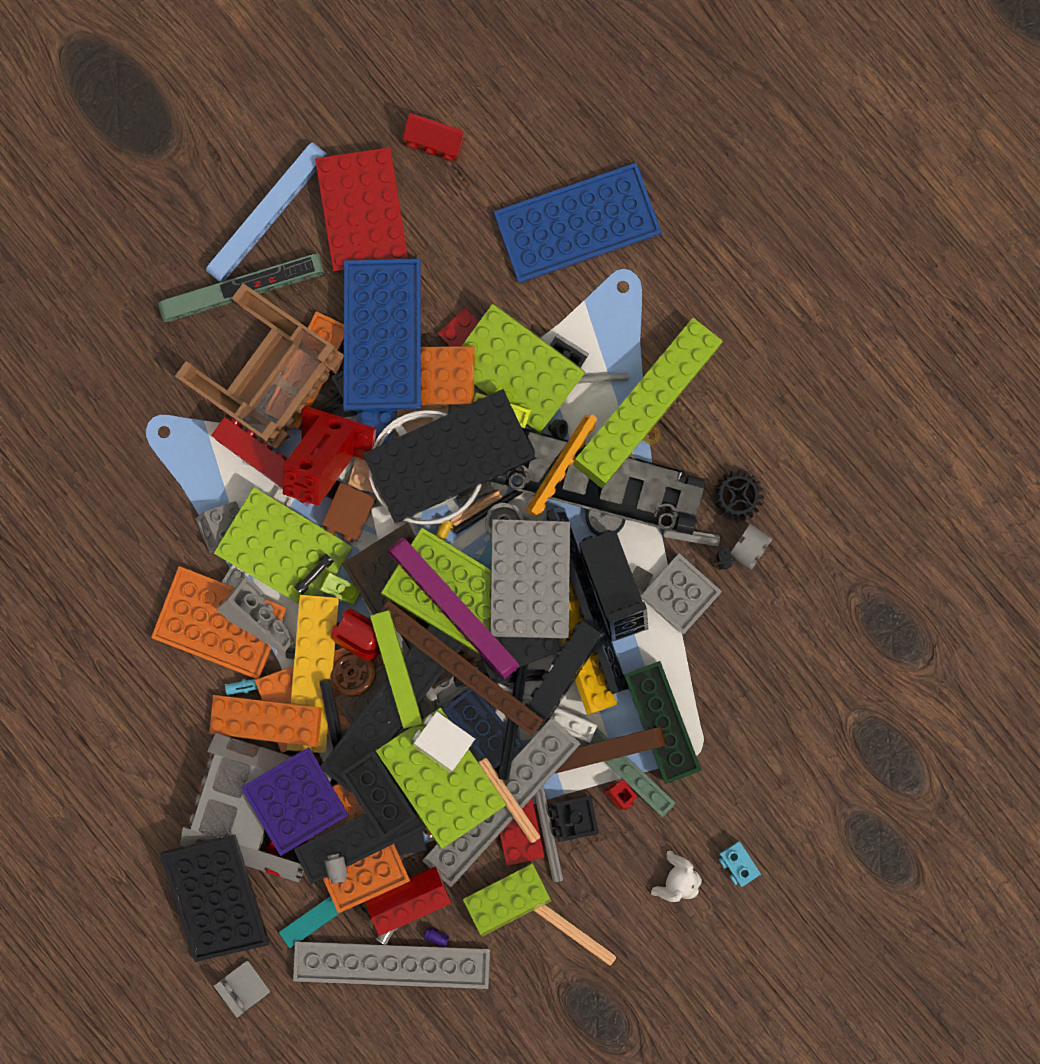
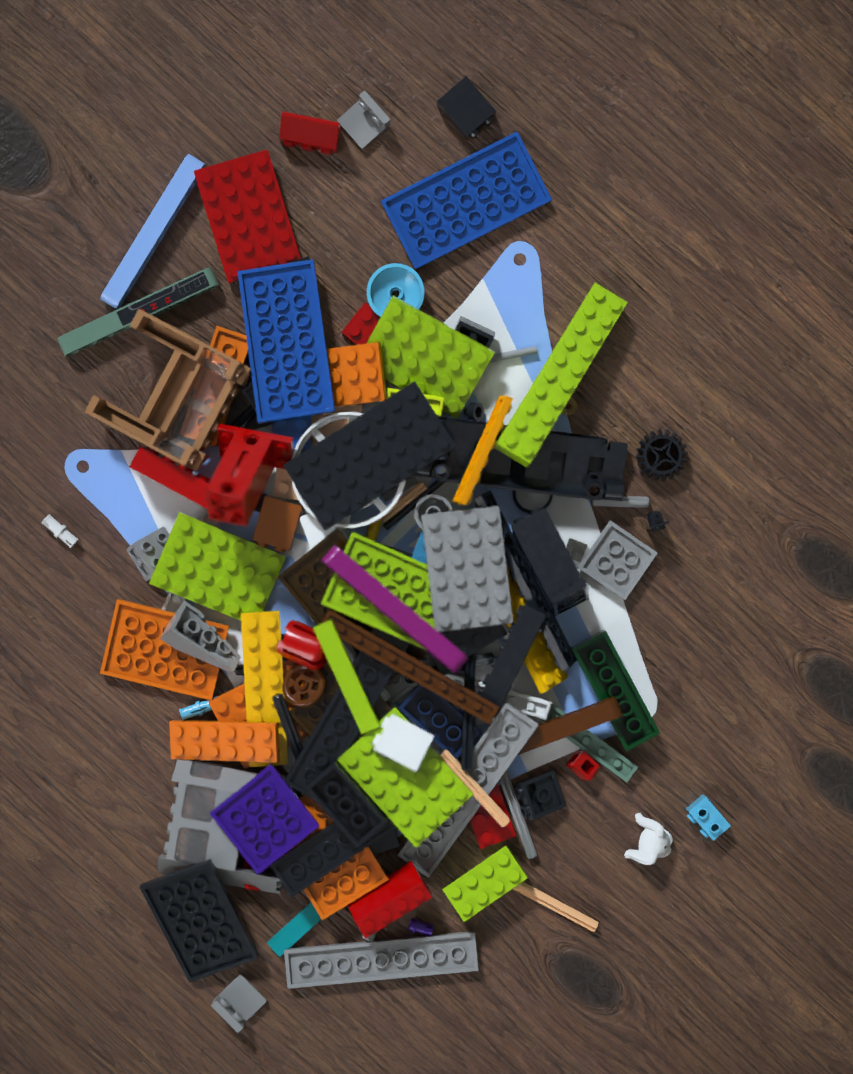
camera: 10 degrees left, 5 degrees up
black bar [294,554,334,595] -> none
lime plate [319,572,359,605] -> none
light grey brick [324,853,348,884] -> none
light grey brick [731,524,773,570] -> none
none -> white pin [41,514,79,548]
none -> light grey bracket [337,90,391,149]
none -> medium azure dish [367,263,424,317]
none -> black brick [437,76,496,140]

